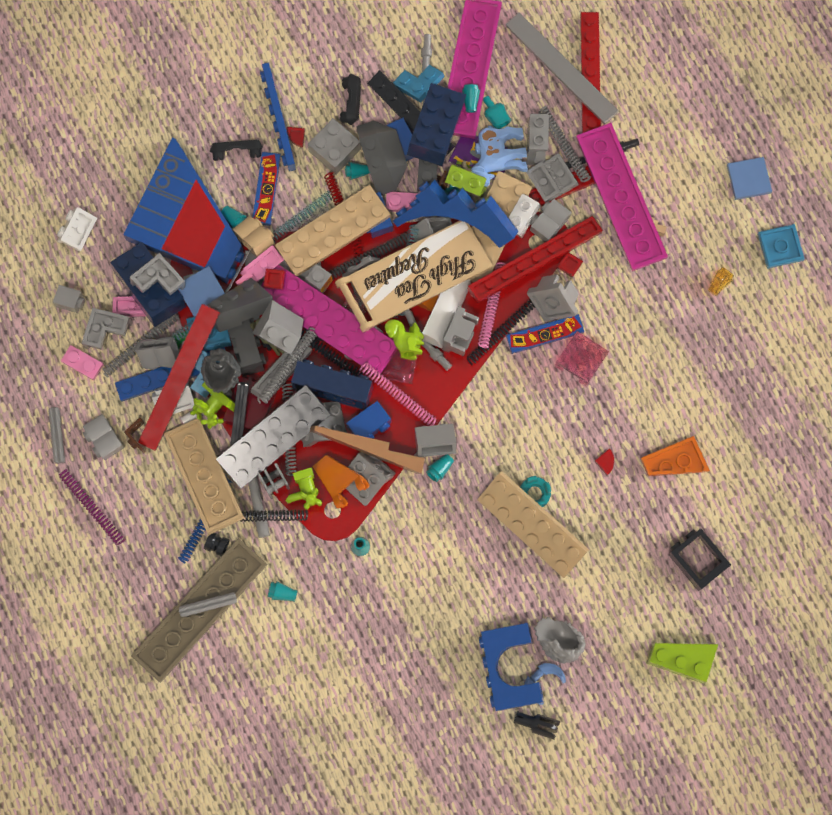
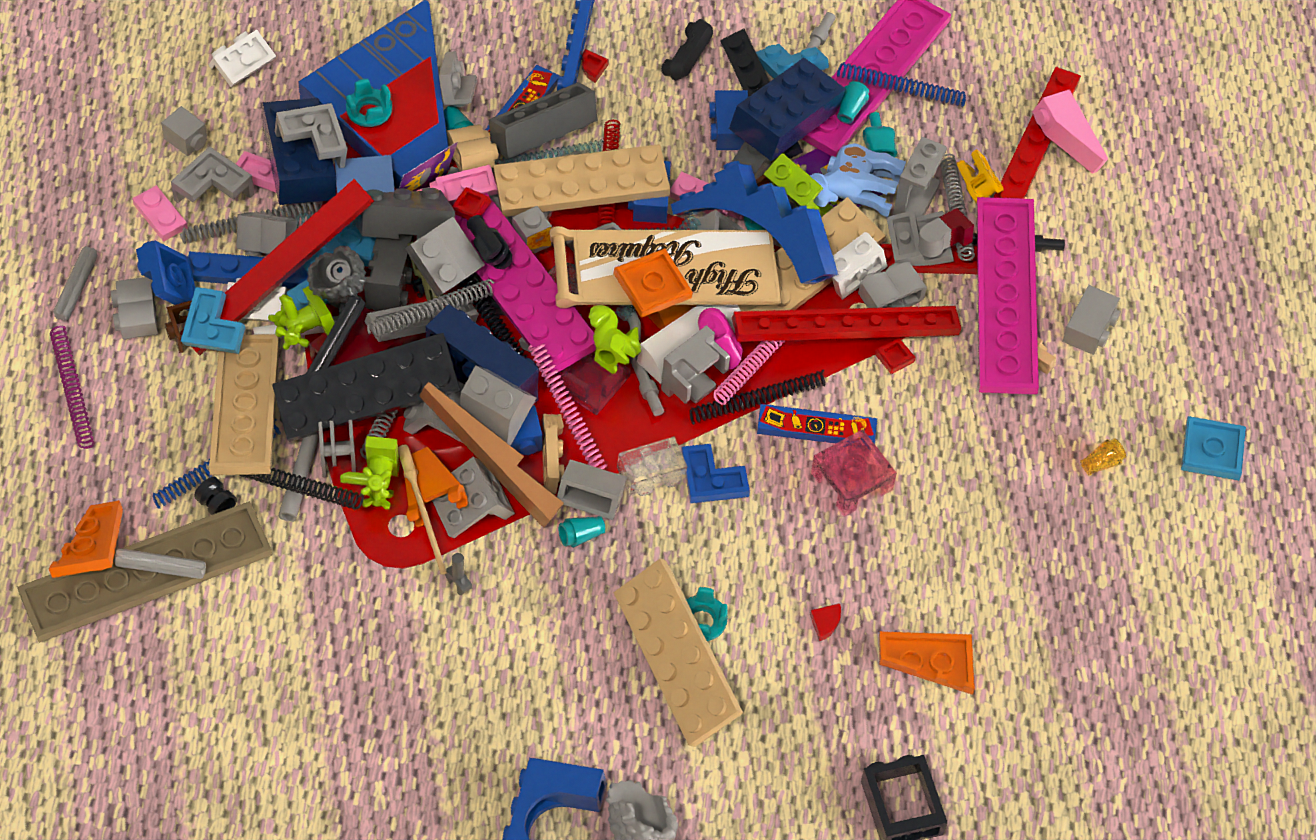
camera: 20 degrees right, 20 degrees down
black piece [210,140,263,161] -> none
teal cone [267,581,298,602] -> none
light grey brick [308,118,361,175] -> none
teal cone [345,162,370,180] -> none
teal cone [351,537,370,556] -> none
dark grey wedge [356,121,408,195] -> none
light grey tile [506,13,618,125] -> none
light grey panel [527,274,579,321] -> none
medium blue tile [727,157,772,200] -> none
none -> orange wing [49,500,123,578]
none -> blue plate [136,240,195,311]
none -> dark azure plate [181,287,246,354]
none -> teal piece [346,78,392,127]
none -> tan piece [398,445,447,575]
none -> light grey bracket [439,51,477,107]
none -> dark grey bar [445,553,472,595]
none -> light grey slope [460,365,537,446]
none -> black arm [467,215,512,269]
none -> dark grey brick [489,82,598,158]
none -> tan hinge [542,414,564,494]
none -> orange tile [613,249,693,318]
none -> clear brick [617,437,687,497]
none -> blue plate [681,444,750,503]
none -> dark pink arm [698,307,743,370]
none -> blue piece [837,62,966,107]
none -> leg [918,208,974,257]
none -> yellow piece [956,149,1003,203]
none -> bright pink slope [1032,90,1108,174]
none -> light grey brick [1062,285,1121,355]

